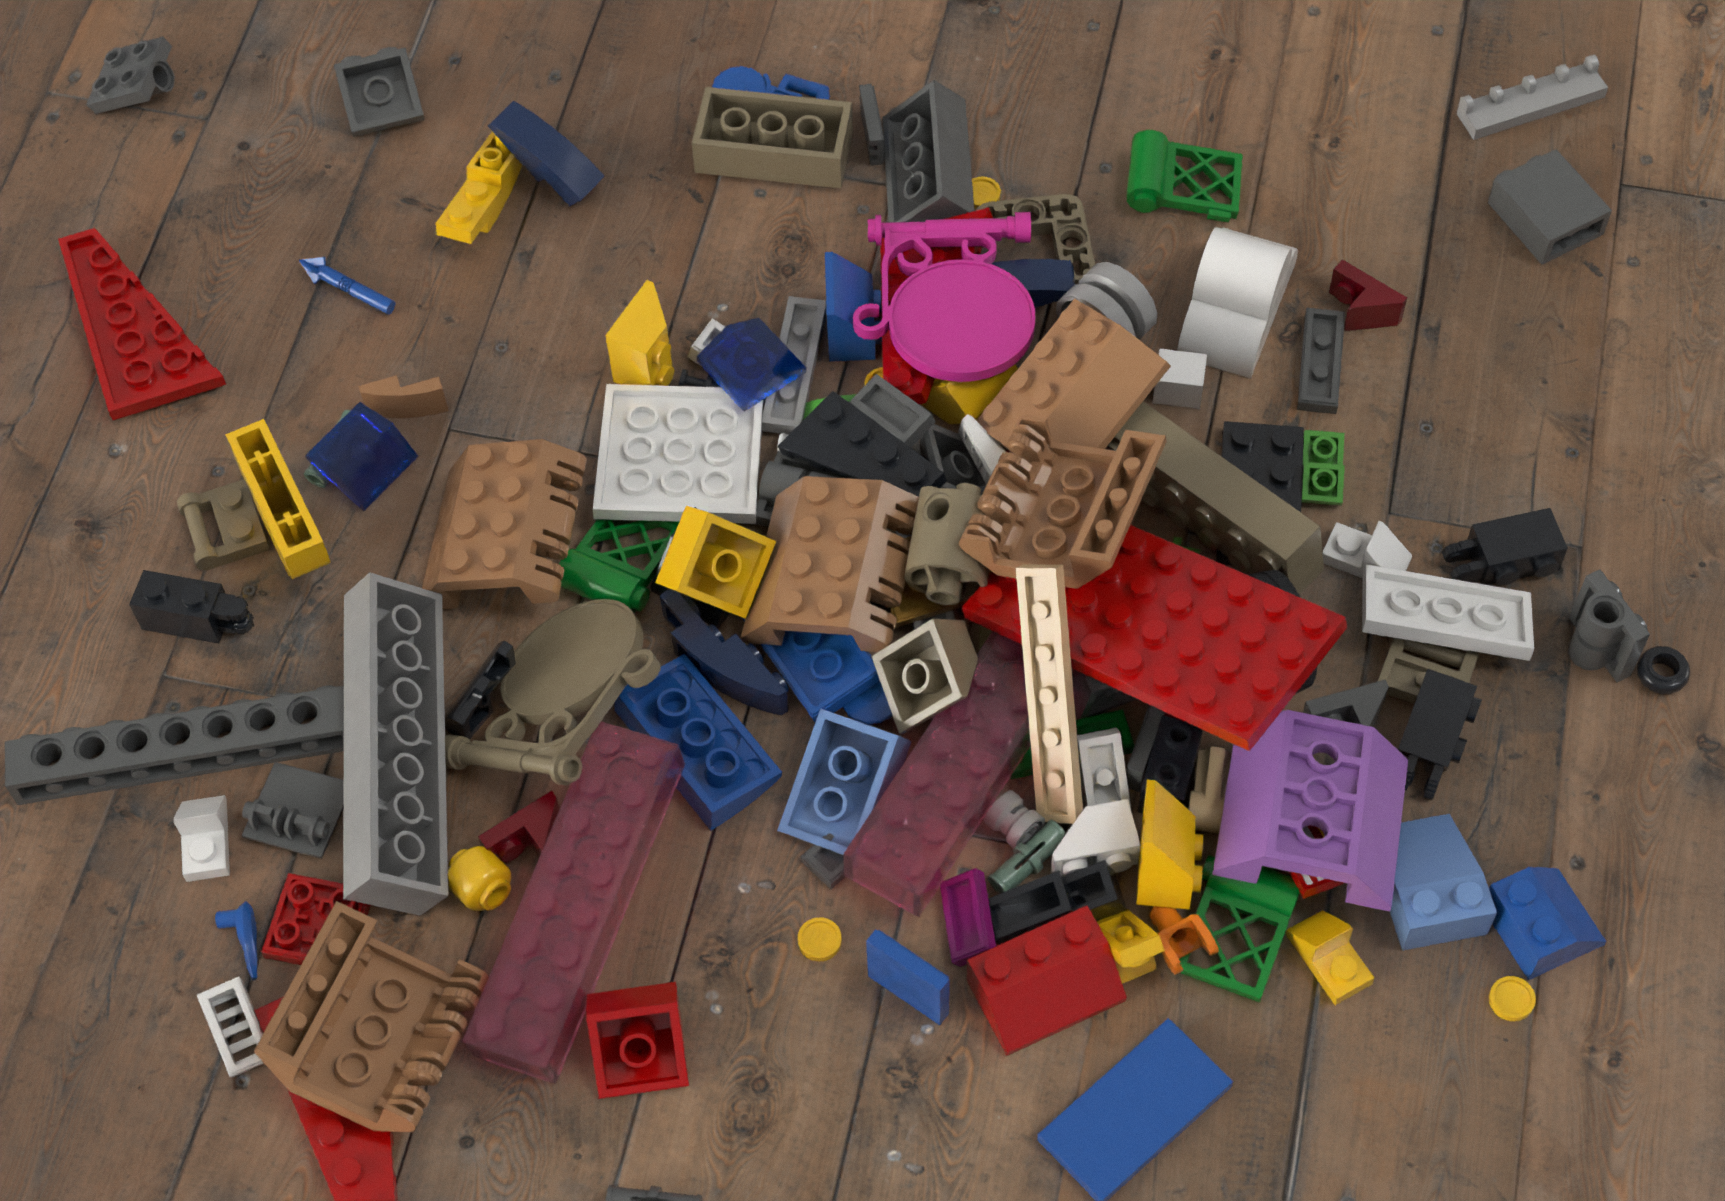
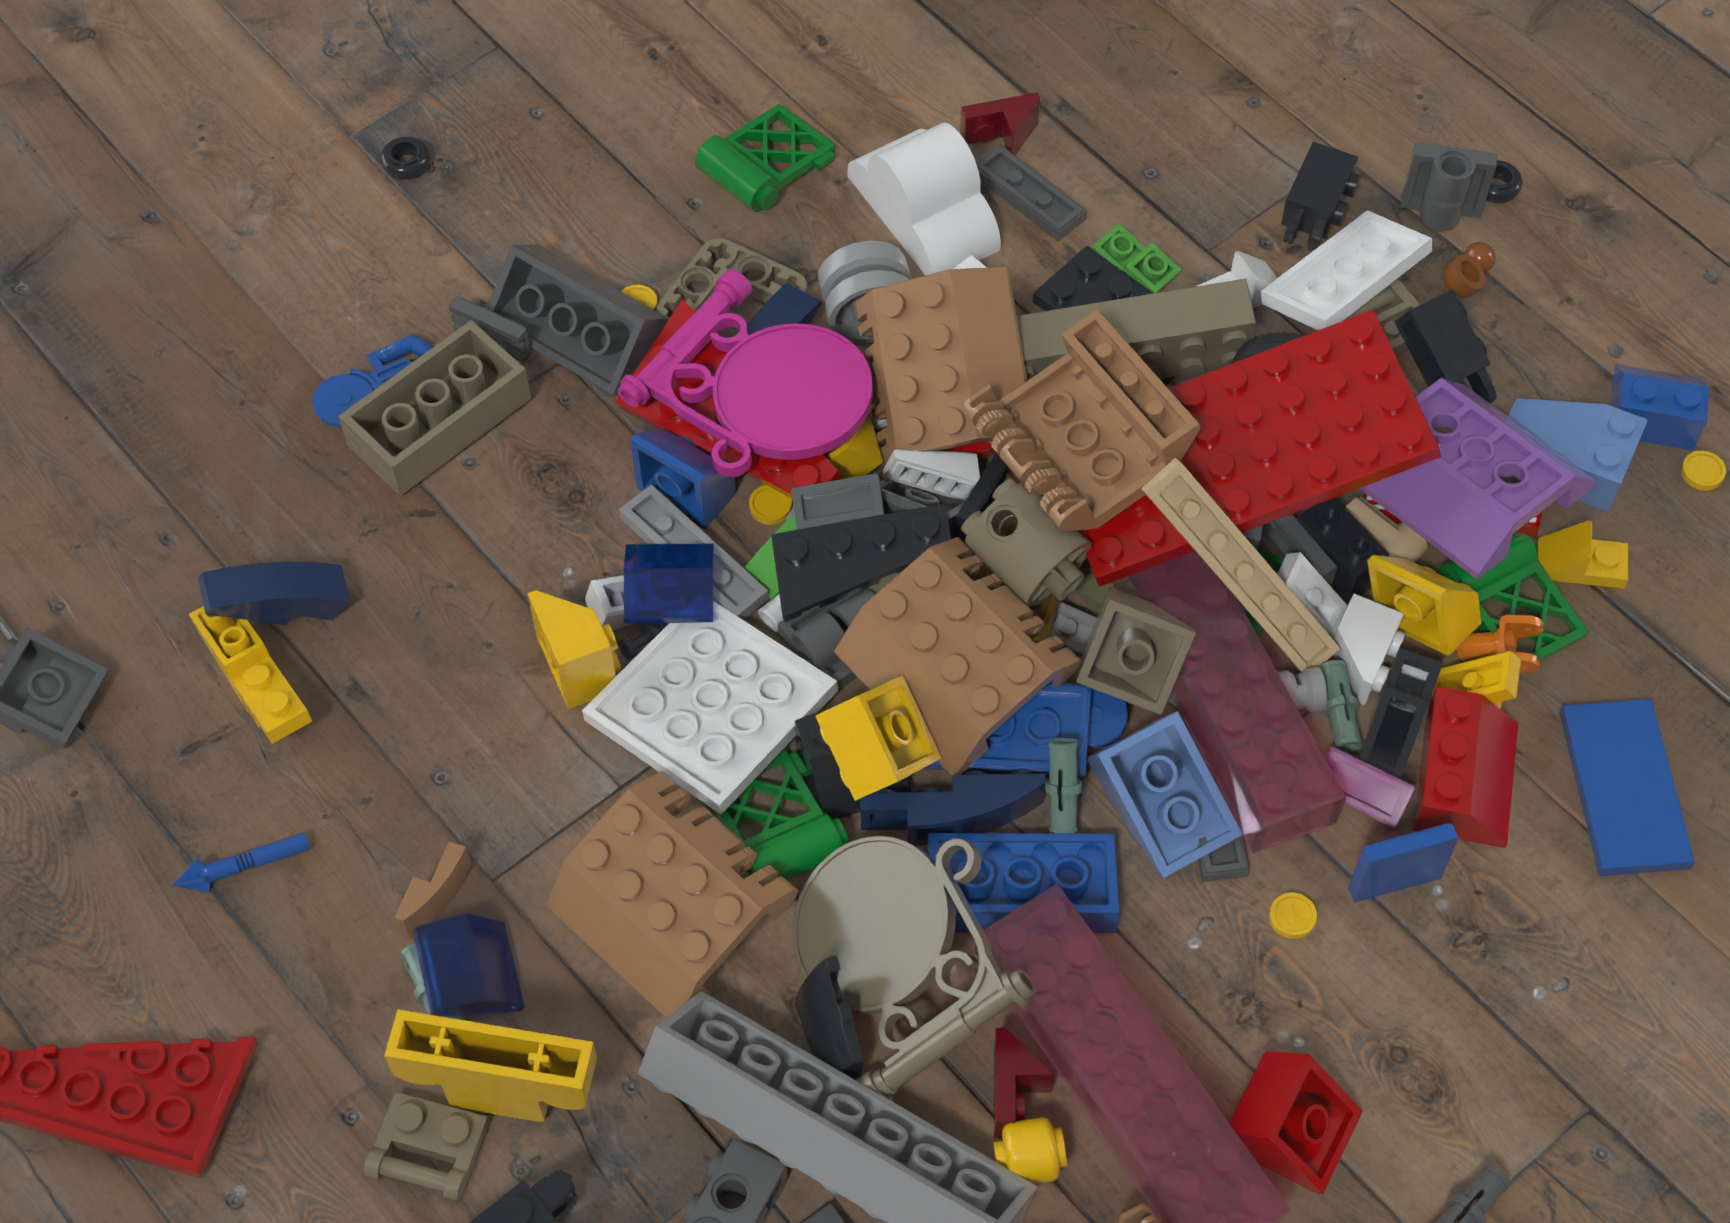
camera: 55 degrees left, 0 degrees up
none -> sand green pin [1045,738,1082,834]
none -> dark orange plate [1444,242,1496,298]

